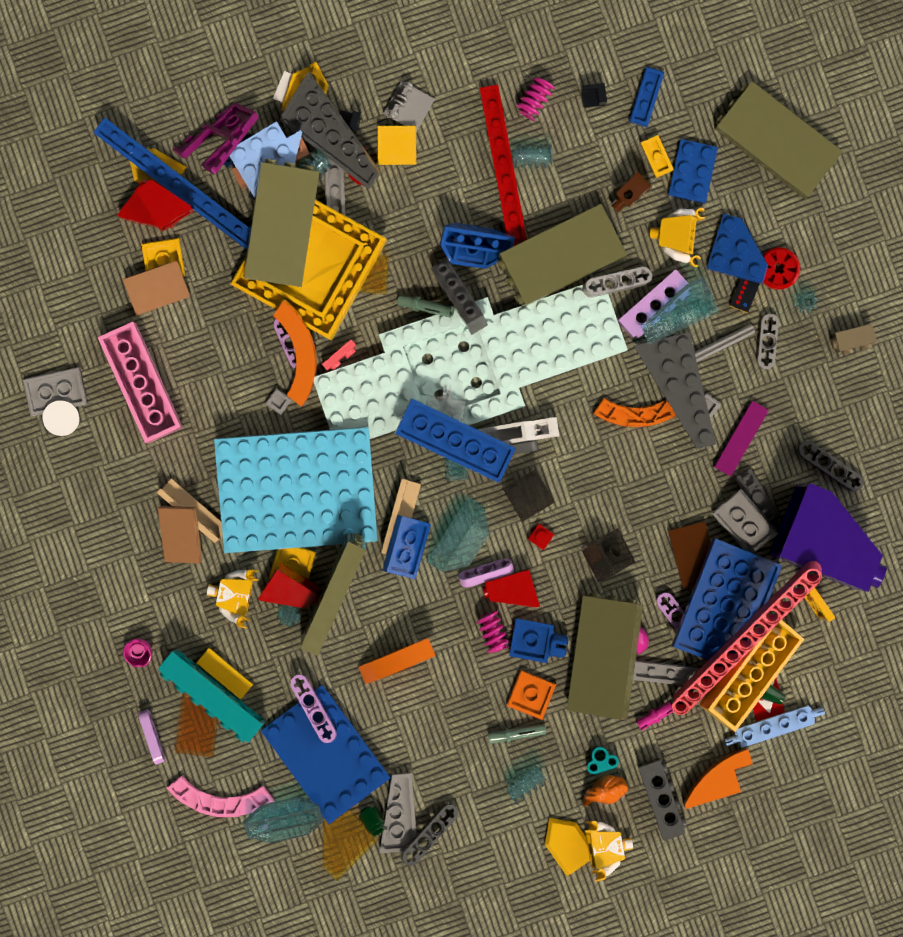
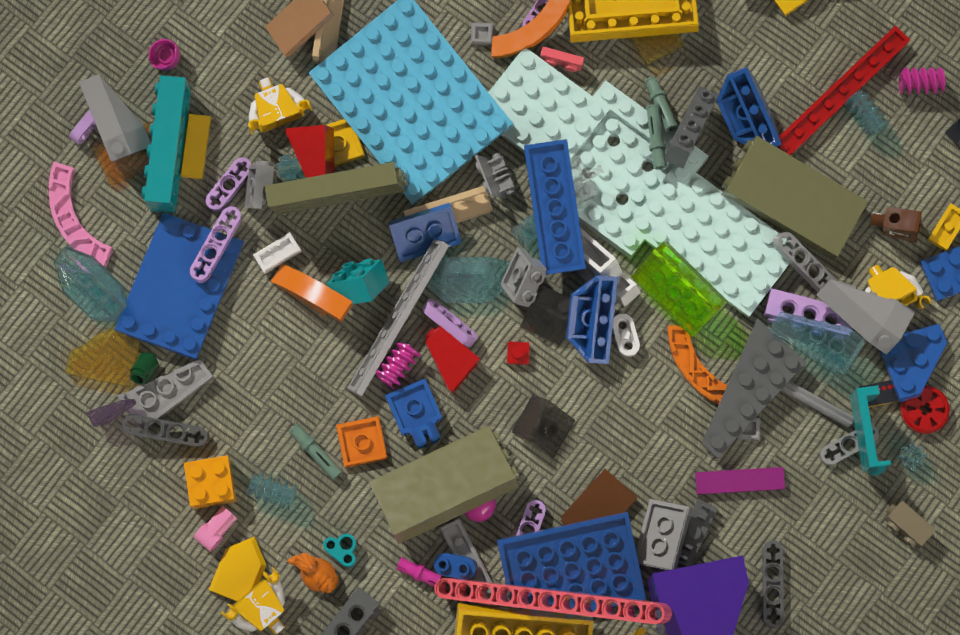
camera: 55 degrees right, 10 degrees down
none -> light grey wedge [79,74,151,162]
none -> clear purple slope [86,399,137,427]
none -> light orange brick [184,455,237,509]
none -> bright pink piece [193,506,237,552]
none -> lavender beam [206,158,251,212]
none -> light grey plate [244,161,277,209]
none -> white plate [253,233,302,274]
none -> teal slope [326,258,390,304]
none -> light grey tile [347,239,449,396]
none -> blue plate [434,553,478,580]
none -> light grey hinge [475,153,516,199]
none -> light grey plate [500,247,547,307]
none -> blue wedge [566,275,618,364]
none -> white plate [613,314,640,357]
none -> clear neon green brick [631,241,729,338]
none -> sand green pin [646,104,667,170]
none -> light grey wedge [817,279,914,355]
none -> teal panel [850,385,892,476]

